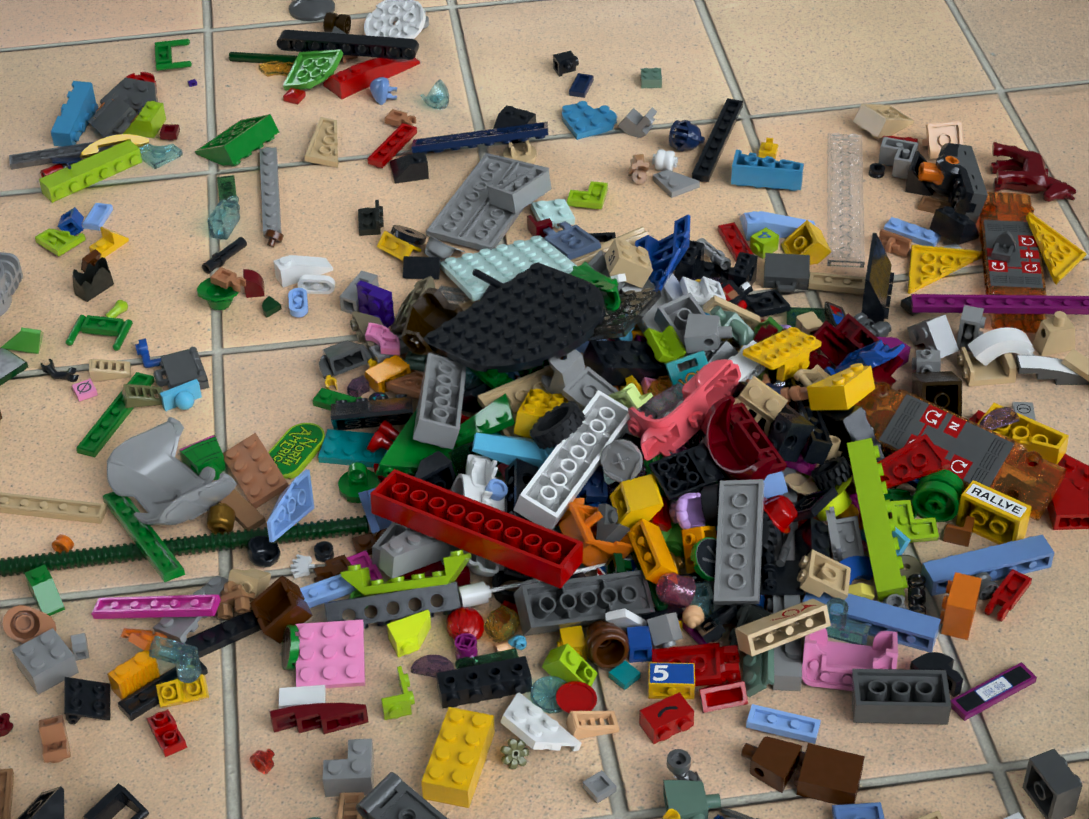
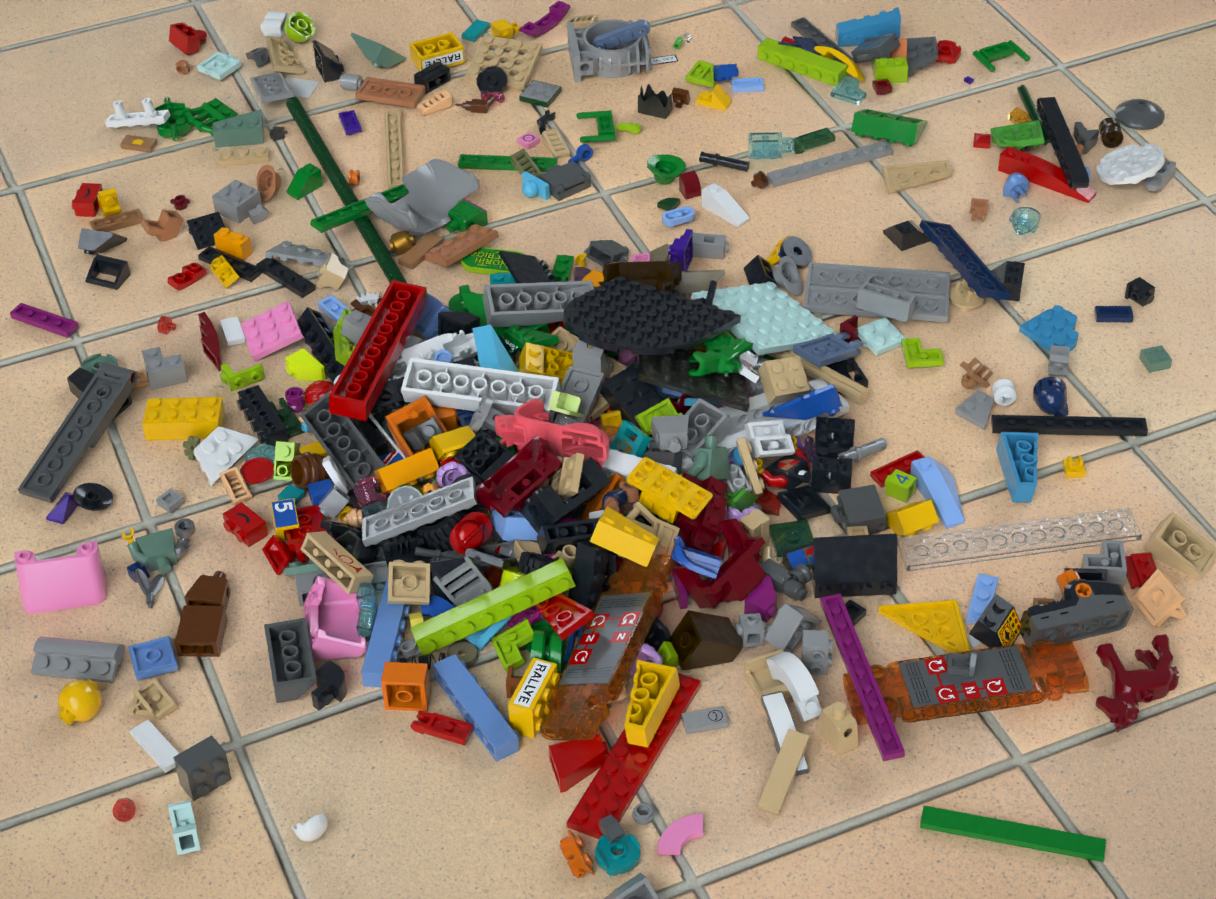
camera: 75 degrees right, 0 degrees up
bright green slope [0,327,44,354] -> none
dark pink tile [91,594,221,619] -> none
orange plate [121,628,174,652] -> none
clear light blue brick [149,635,202,683] -> none
nougat plate [210,267,246,292] -> none
medium nougat hips [217,581,255,620] -> none
black hair [247,535,281,568] -> none
reddish brown piece [250,575,313,644] -> none
light blue wedge [267,469,314,542] -> none
tile [281,625,300,670] -> none
white plate [298,275,335,294] -> none
pearl dark grey bracket [358,200,384,236] -> none
red plate [367,123,417,168] -> none
clear purple tile [411,655,455,678] -> none
black tyre [530,401,585,449] -> none
dark green tile [605,553,633,574] -> none
light blue plate [746,704,821,744] -> none
black bush [869,163,885,178] -> none
nougat hips [879,229,912,258] -> none
tile [950,662,1037,721] -> none
dark grey wheel [975,572,999,600] -> none
tile [979,407,1019,431] -> none
yellow tile [1026,212,1087,285] -> none

